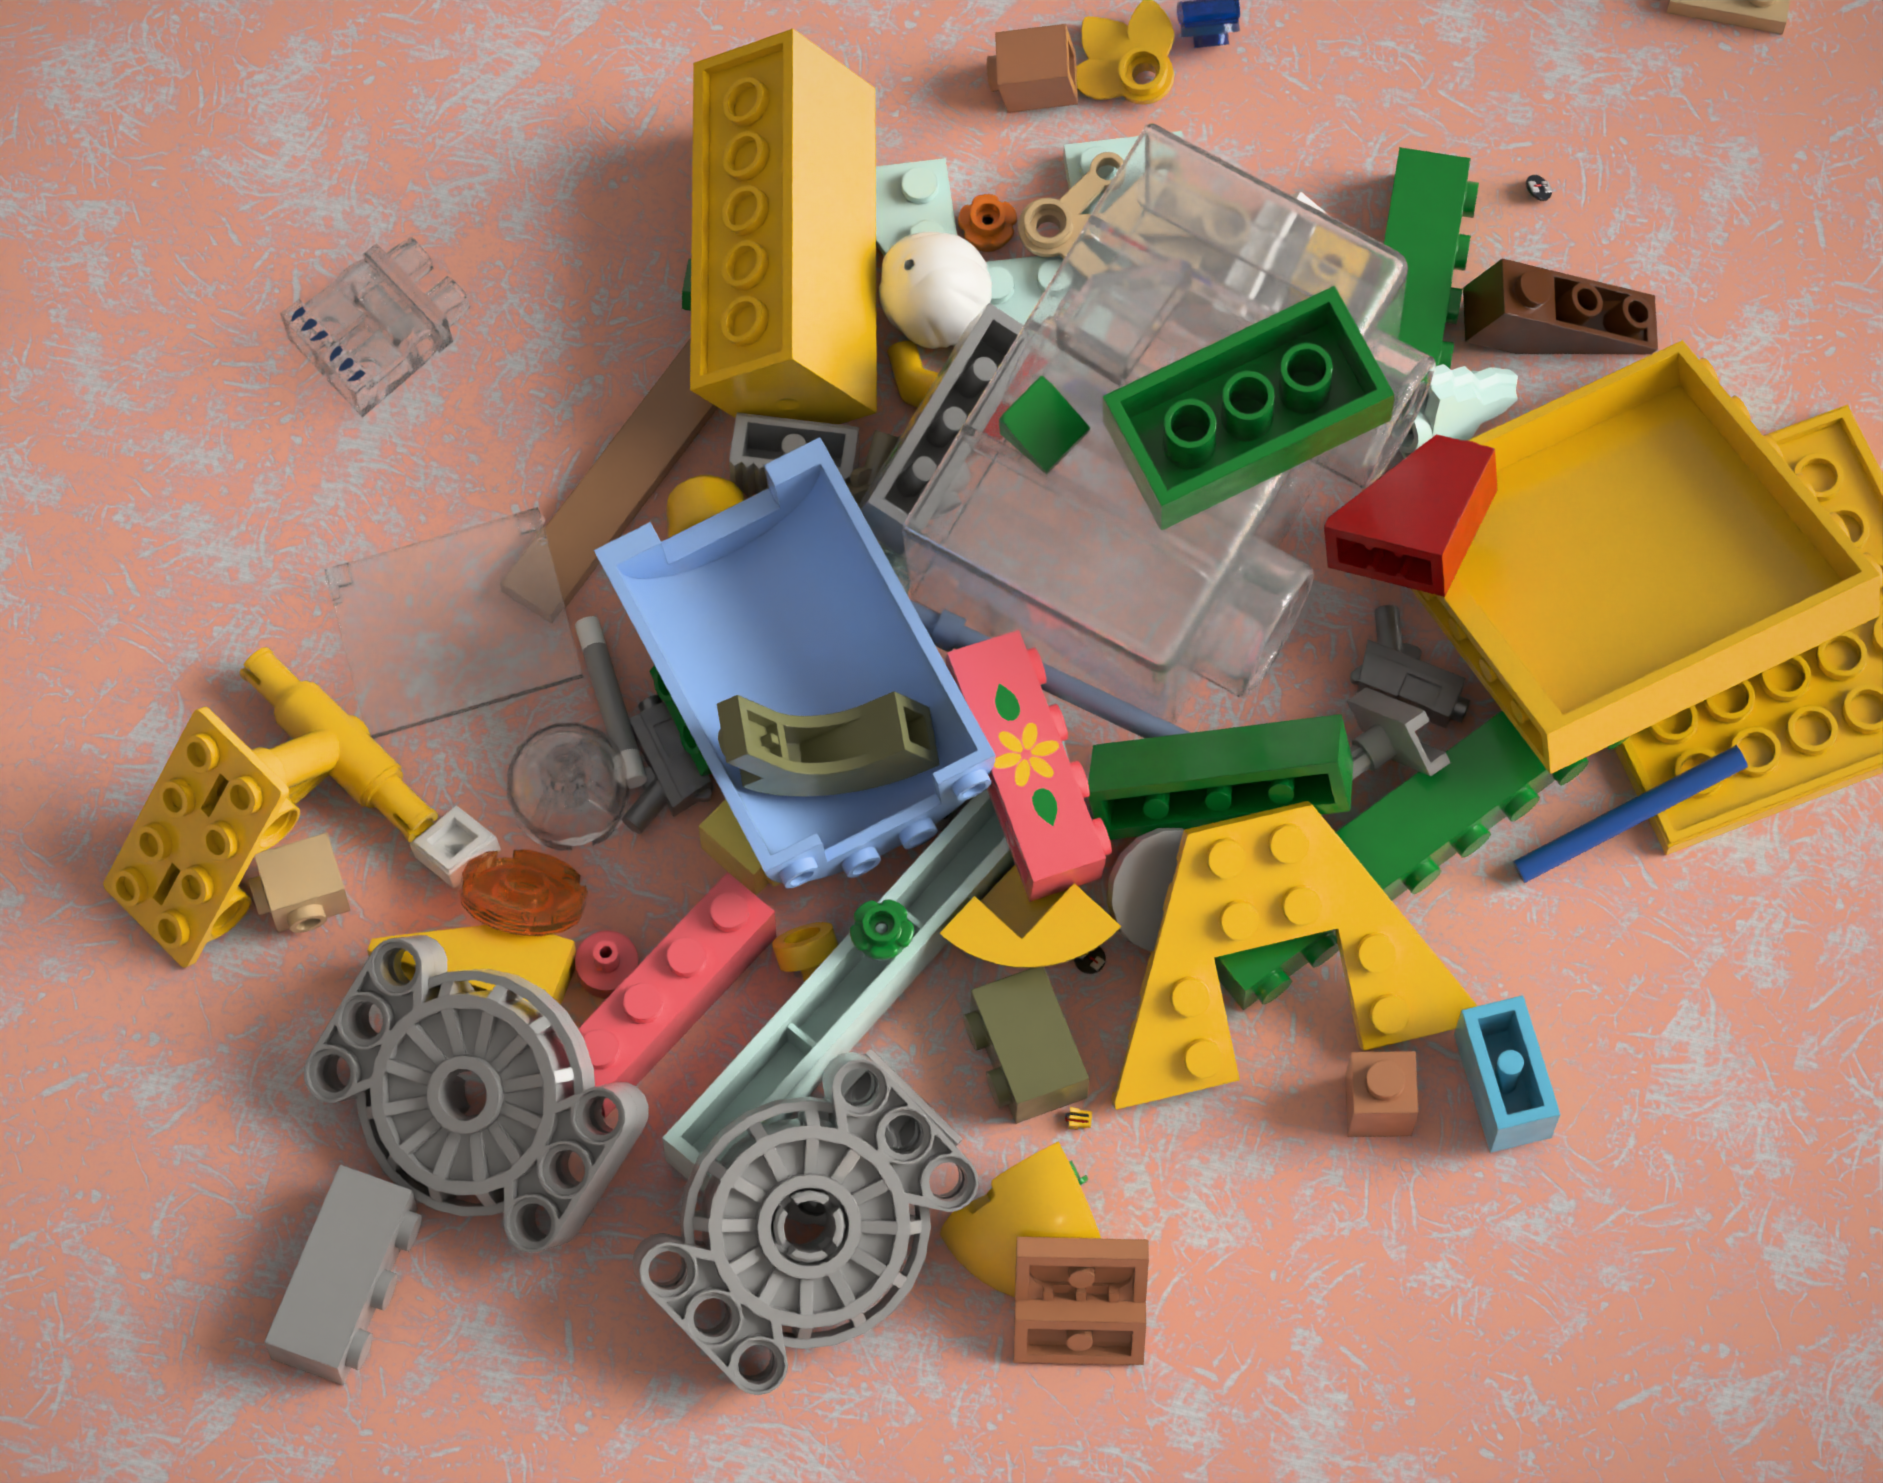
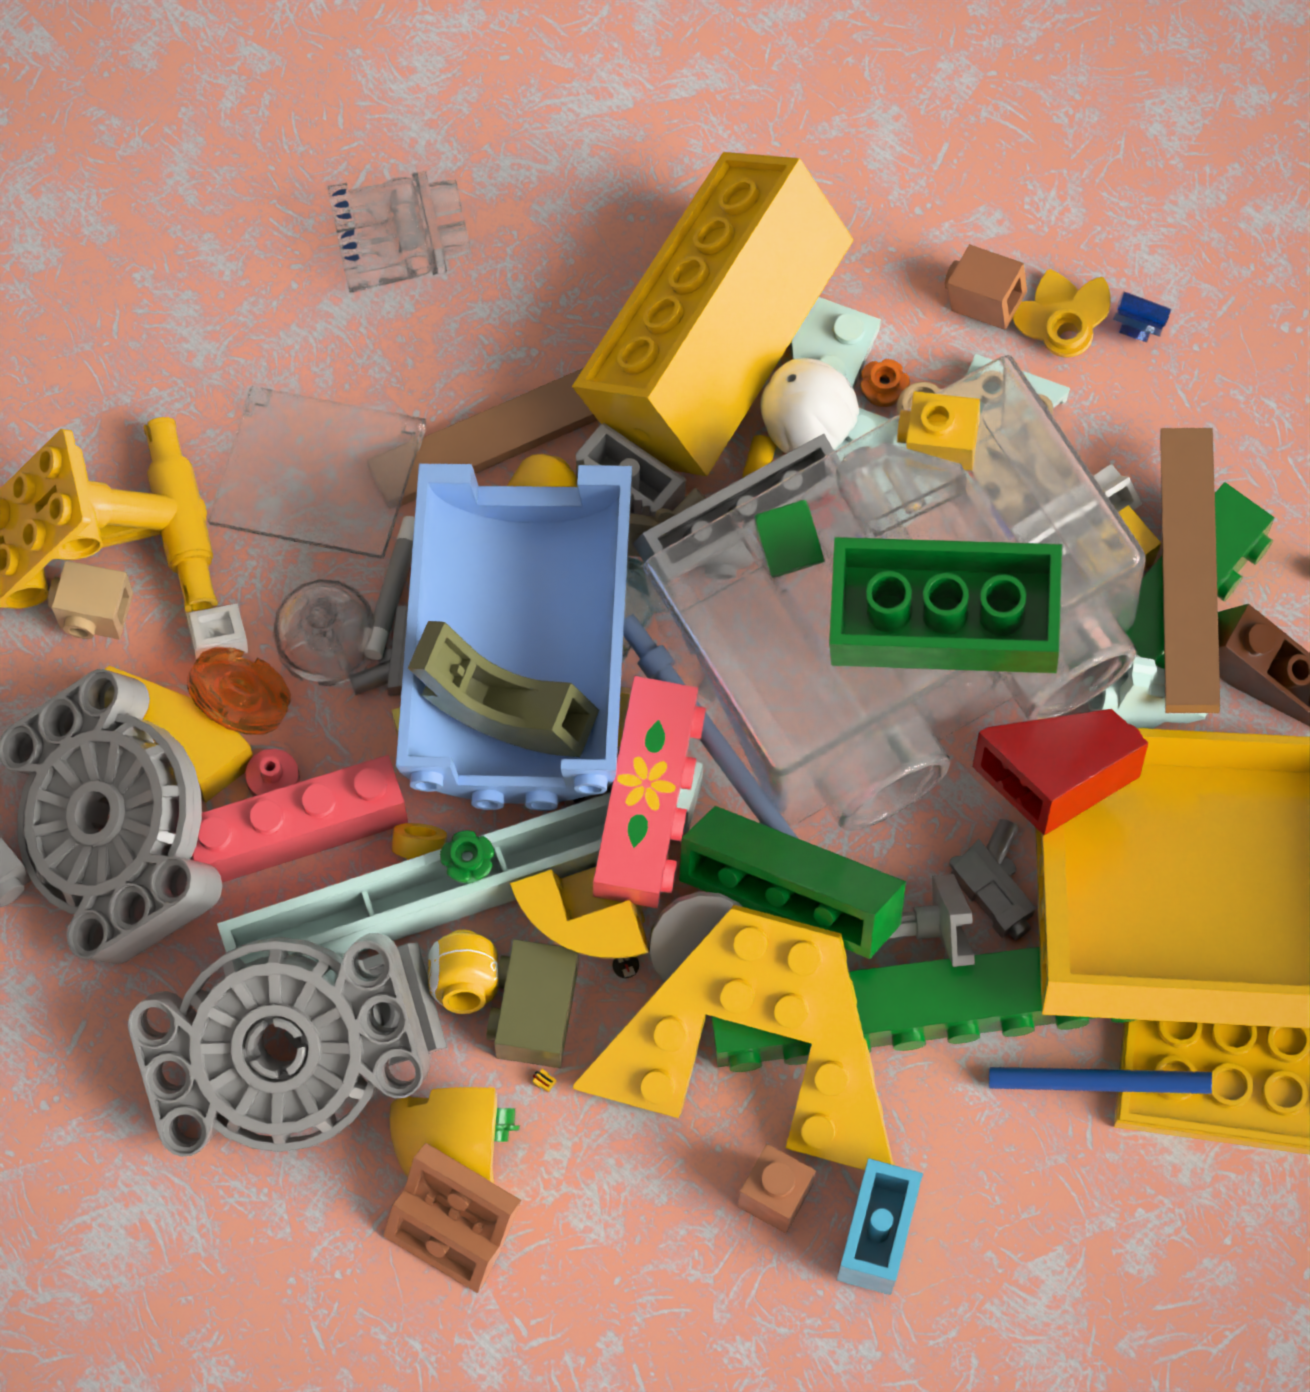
camera: 30 degrees right, 0 degrees up
none -> yellow head [428,929,499,1014]
none -> yellow brick [897,391,980,471]
none -> medium nougat tile [1160,428,1220,713]

